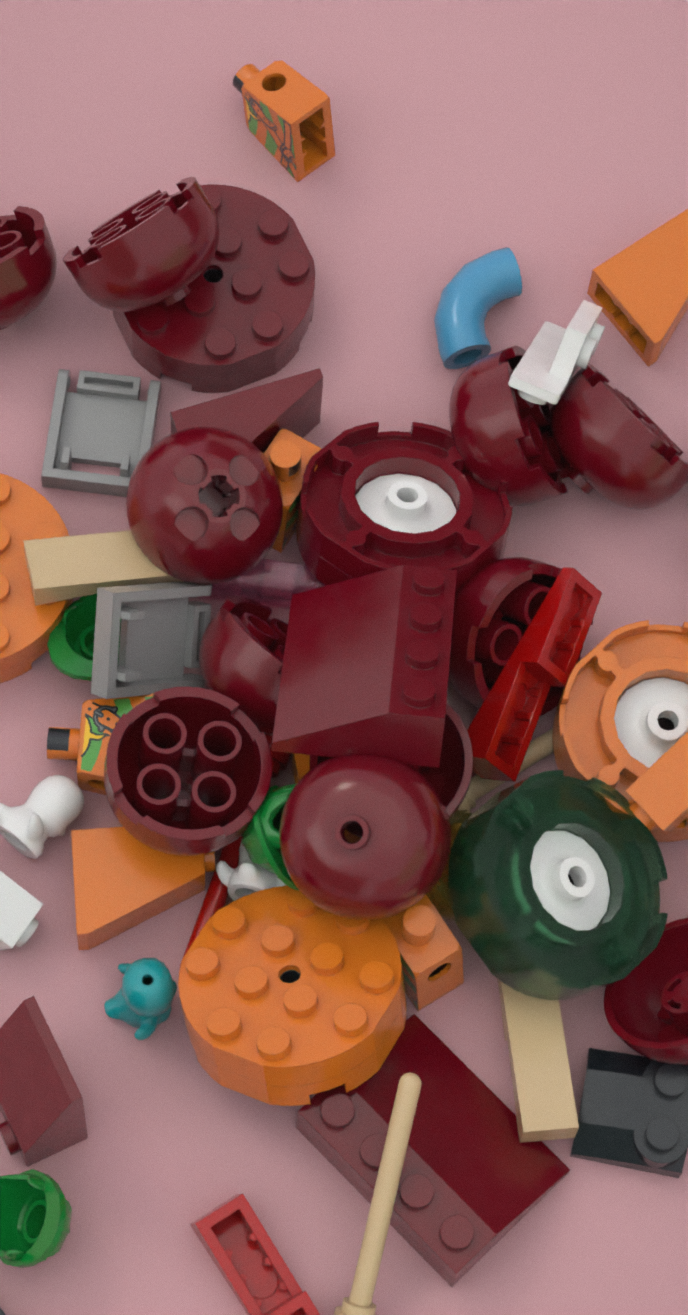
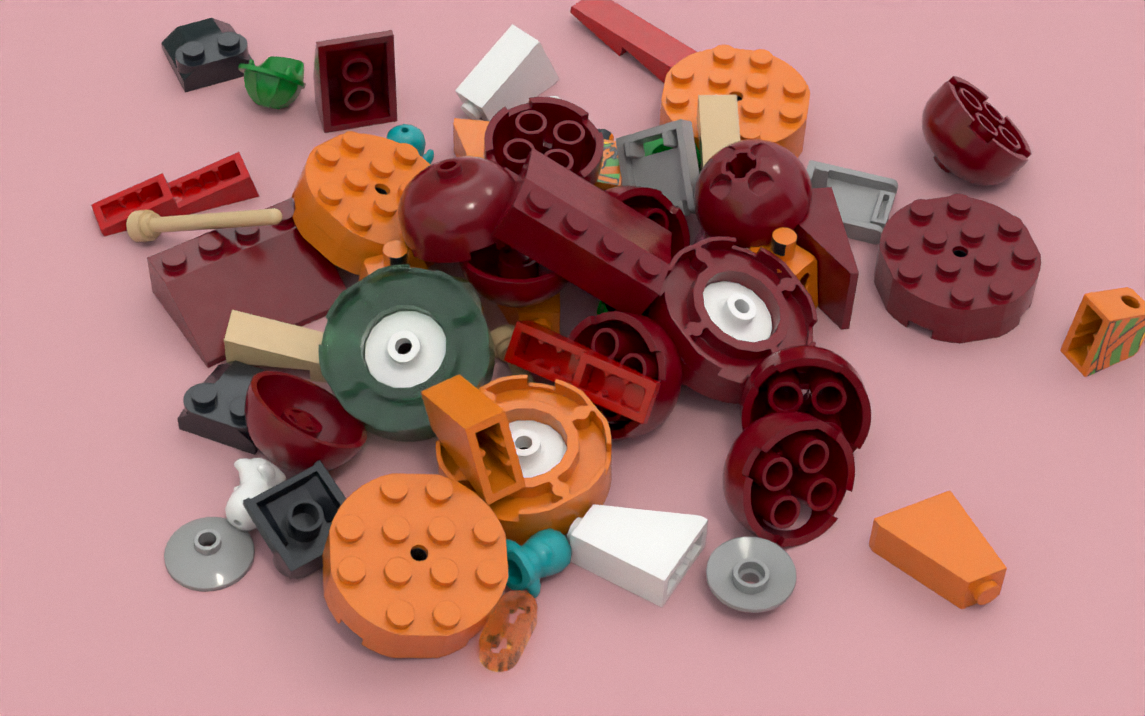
camera: 105 degrees right, 20 degrees down
dark red cylinder [63,177,220,312] -> none
dark azure cylinder [434,247,522,369] -> none
white bracket [508,300,605,405] -> none

